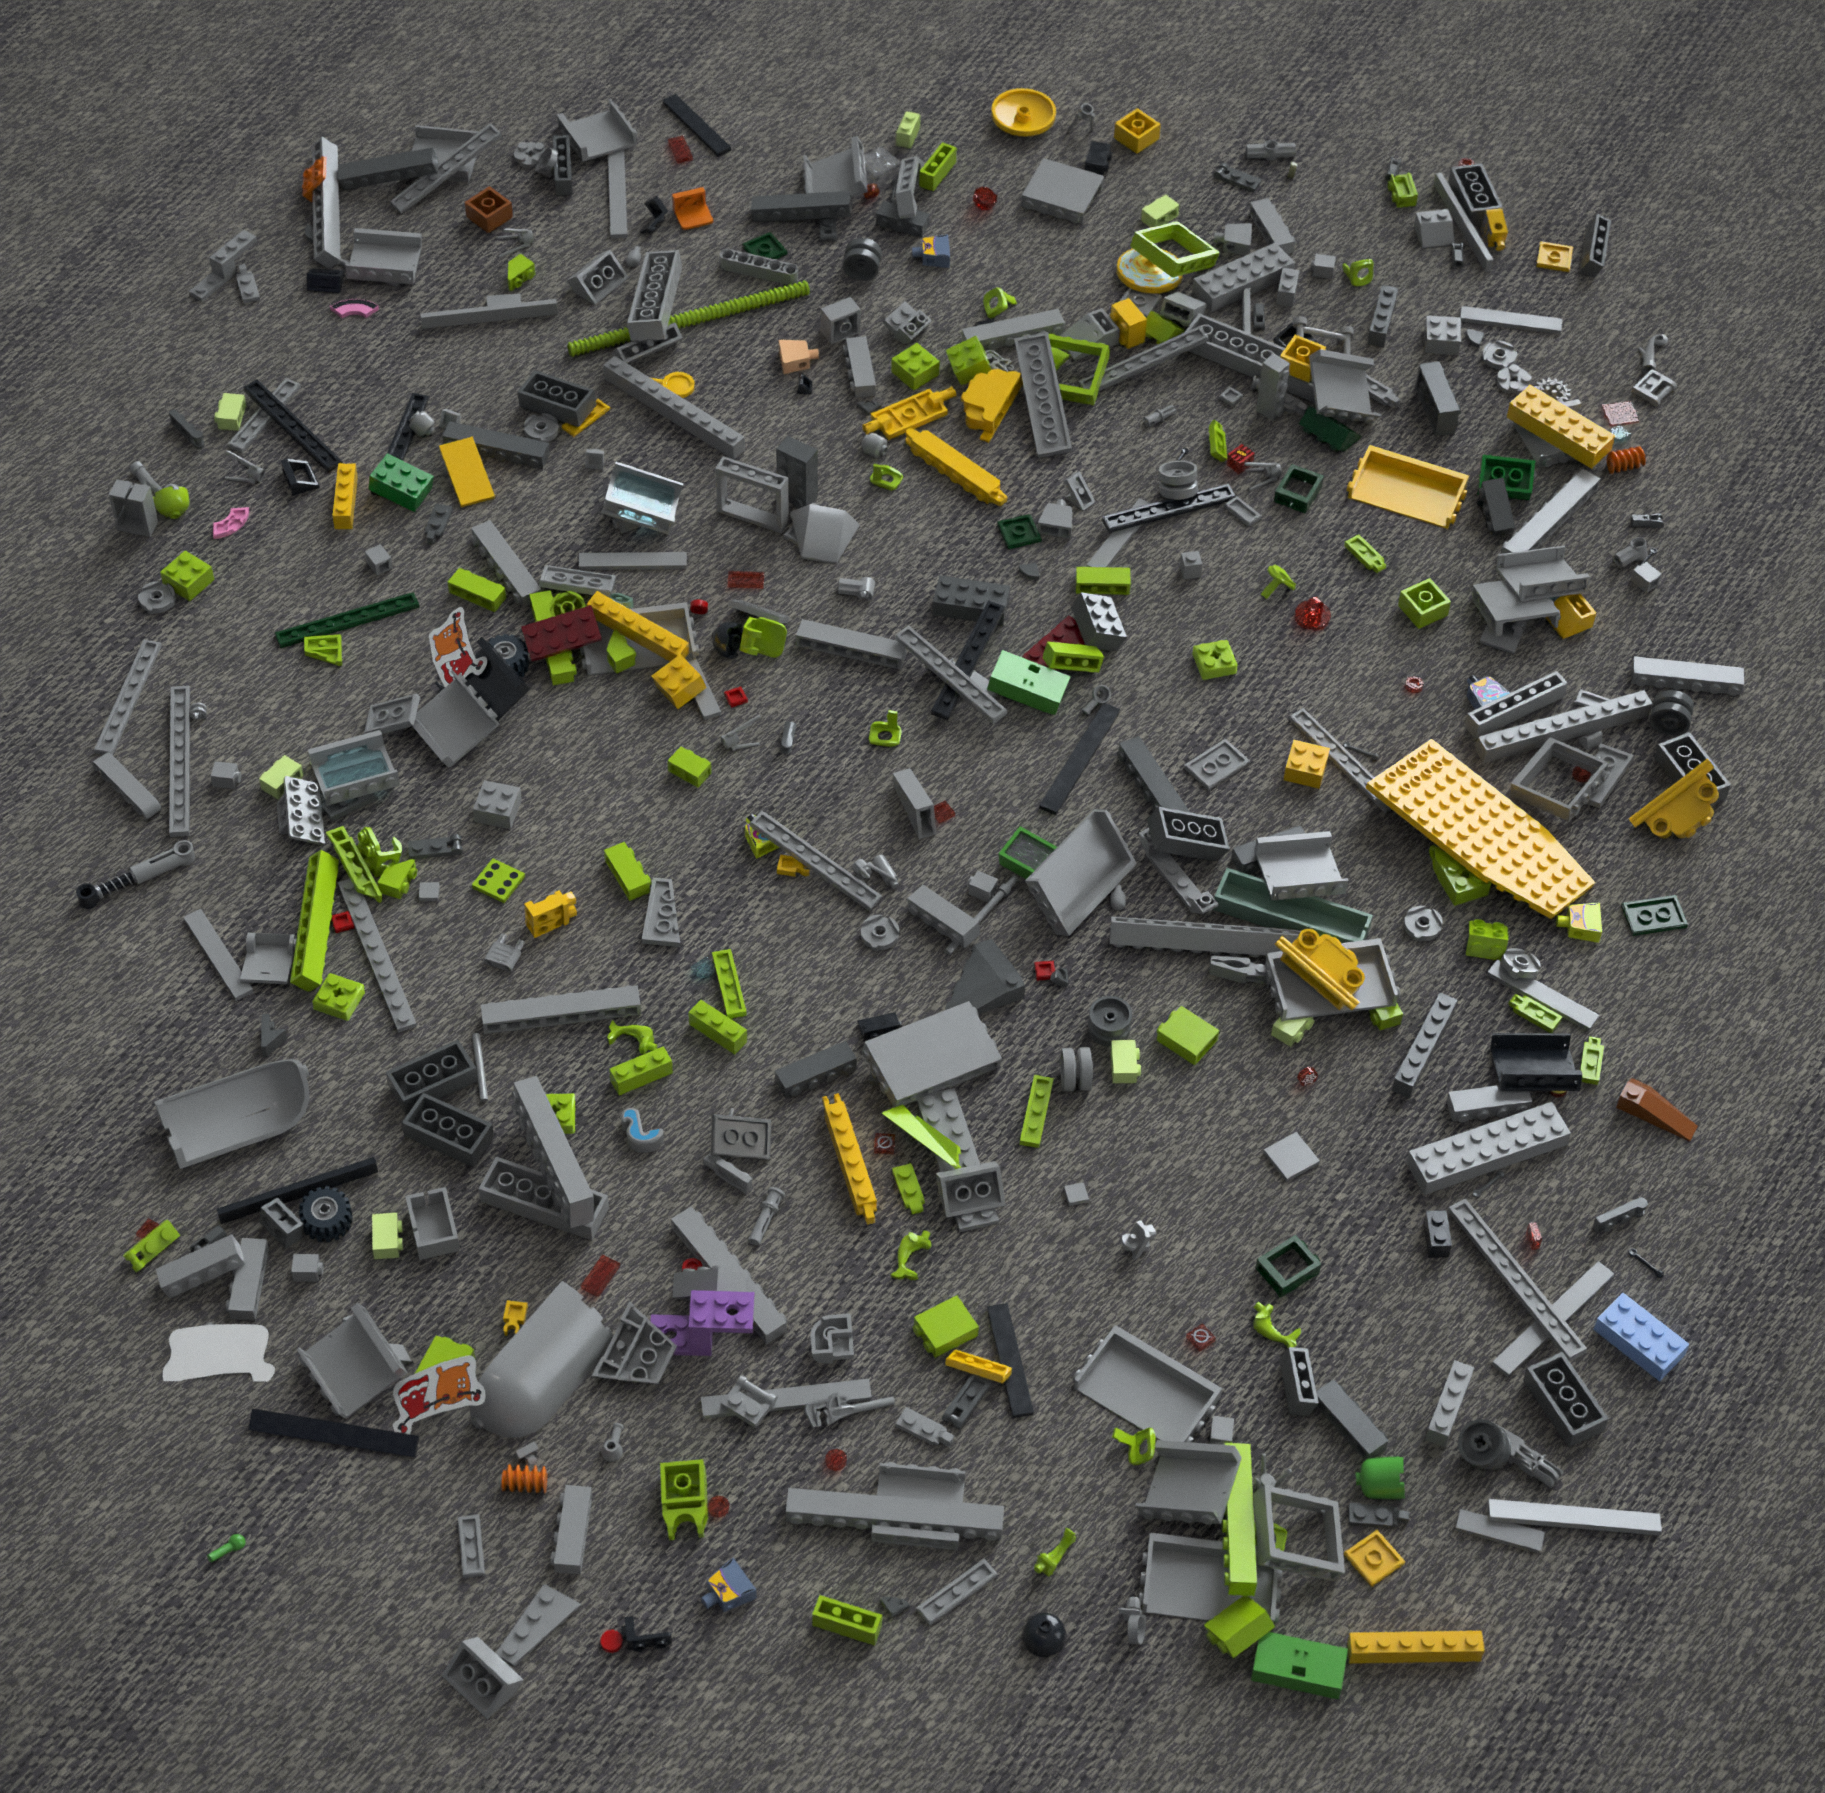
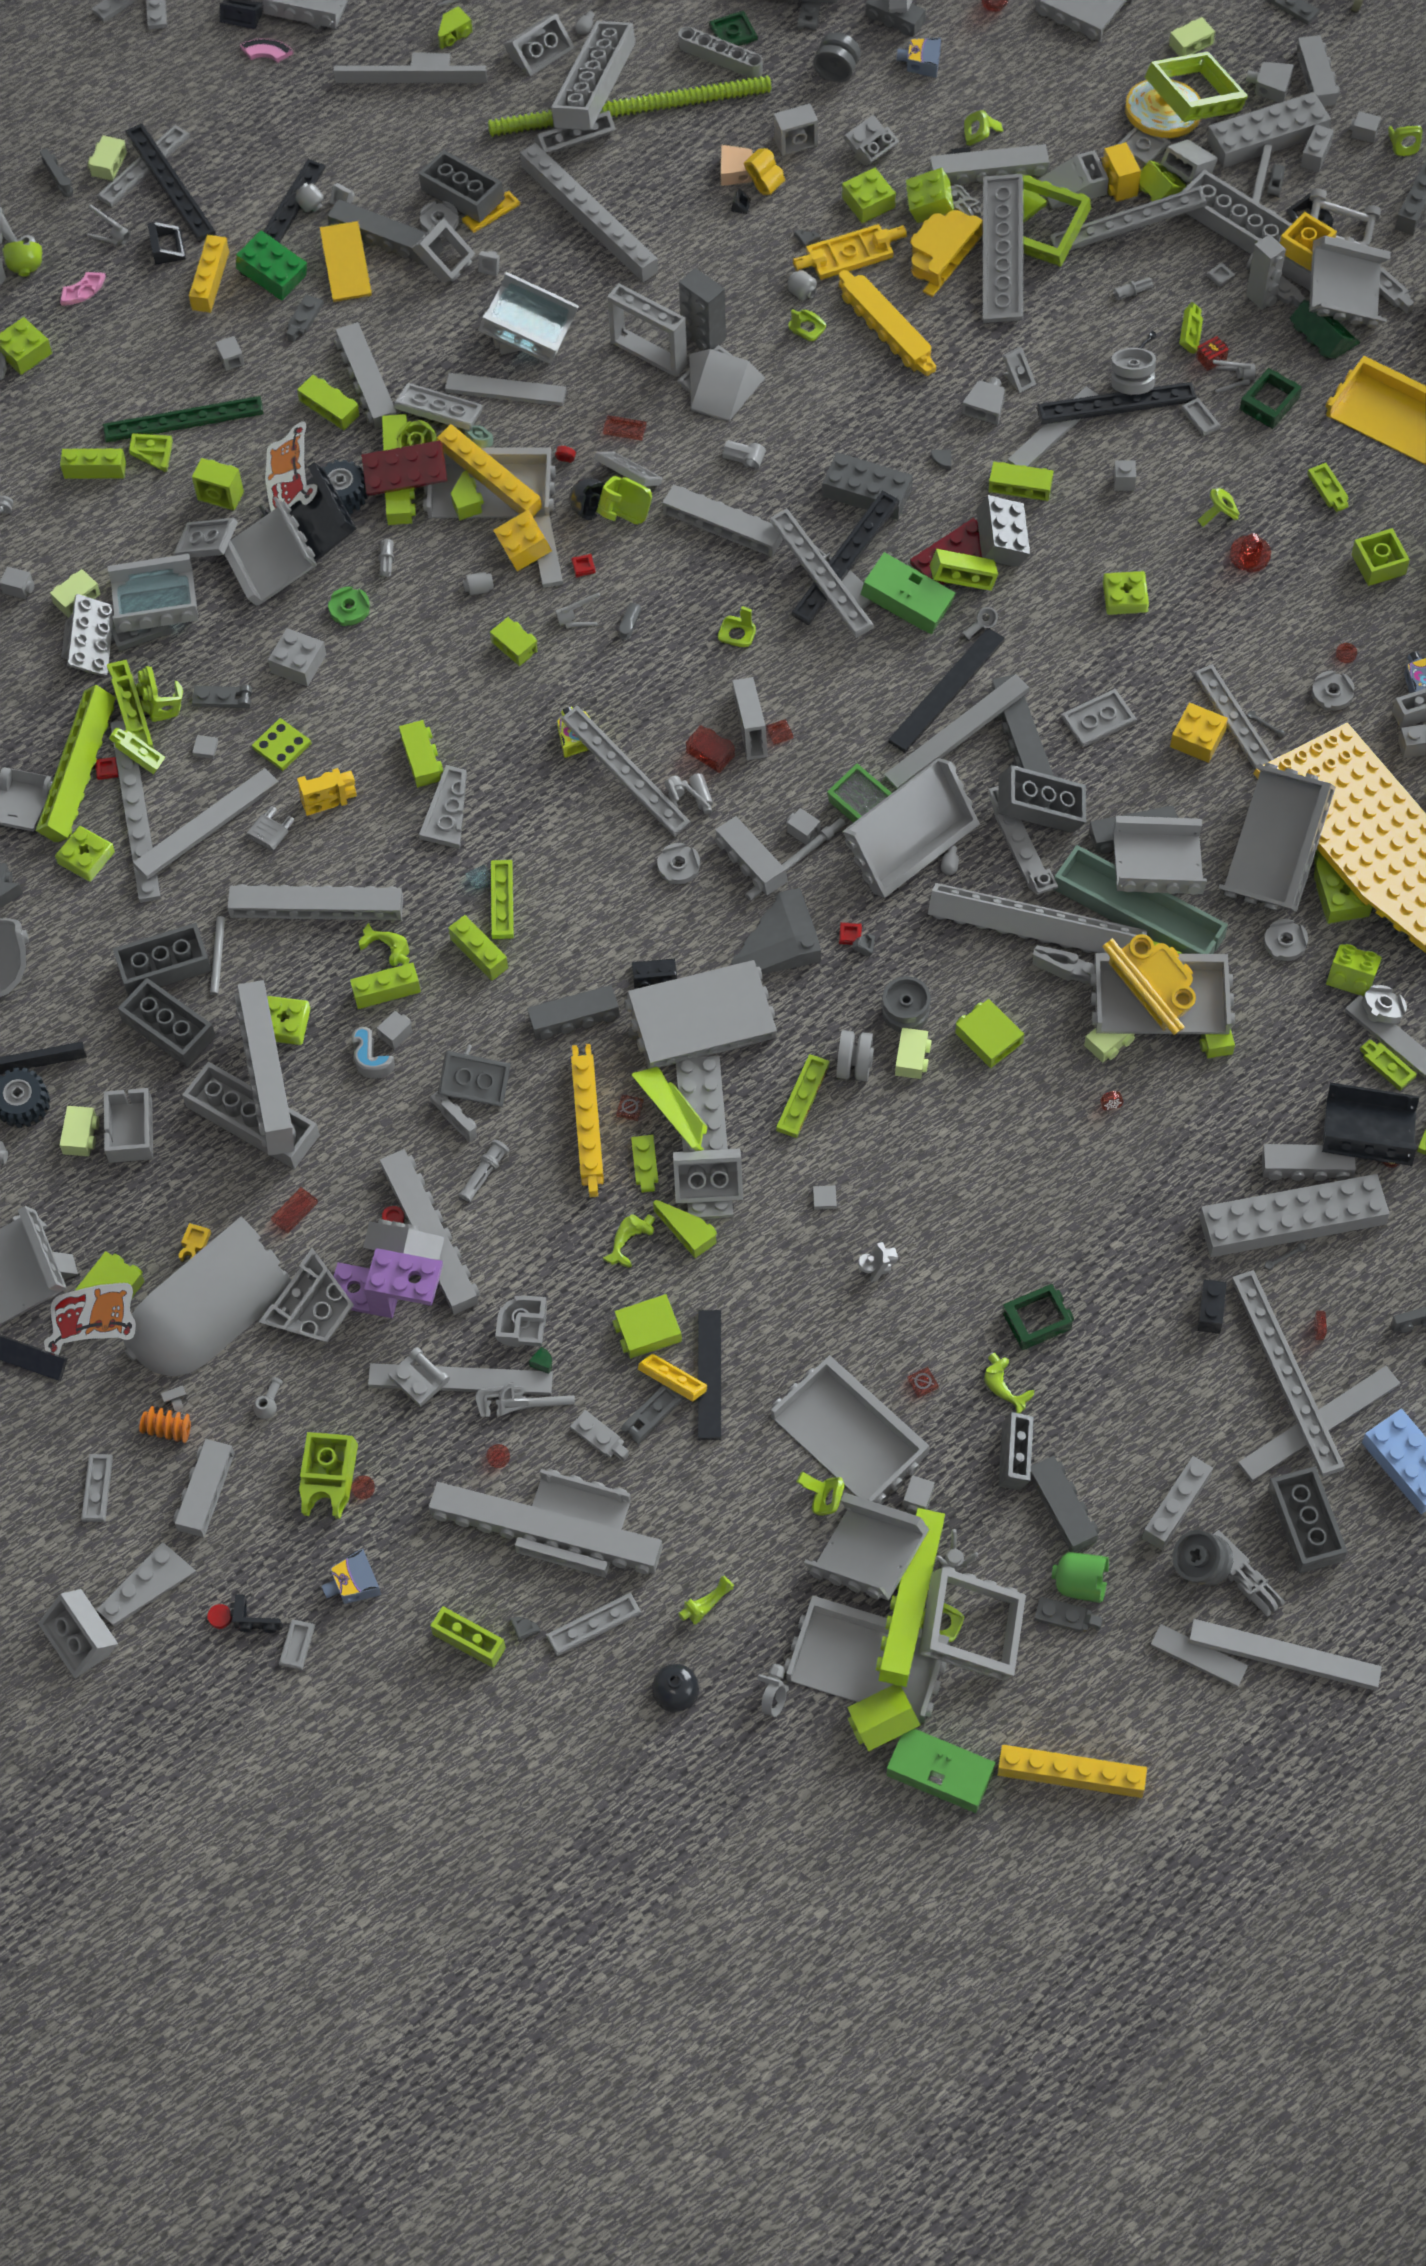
camera: 15 degrees right, 10 degrees up
lime slope [378,859,418,899] -> none
yellow piece [650,372,695,398] -> none
yellow plate [777,854,810,877] -> none
light grey brick [843,336,876,398] -> none
dark green tile [997,514,1042,550] -> none
light grey tile [1263,1132,1320,1182] -> none
yellow tile [1343,1530,1405,1587] -> none
brick [1392,993,1458,1098] -> none
none -> lime brick [60,449,126,479]
none -> lime hinge [109,728,165,775]
none -> light grey tile [133,768,279,880]
none -> lime brick [192,458,244,511]
none -> light grey tile [279,1619,315,1670]
none -> bright green plate [328,587,370,626]
none -> light grey brick [377,1011,413,1050]
none -> light grey axle [378,539,394,577]
none -> light grey window [412,218,475,283]
none -> light grey brick [463,572,494,595]
none -> dark green tile [529,1347,552,1374]
none -> lime slope [653,1200,717,1258]
none -> clear red brick [686,725,735,773]
none -> yellow brick [744,148,785,195]
none -> light grey tile [884,674,1030,790]
none -> light grey panel [1219,763,1336,912]
none -> light grey plate [1312,671,1355,711]

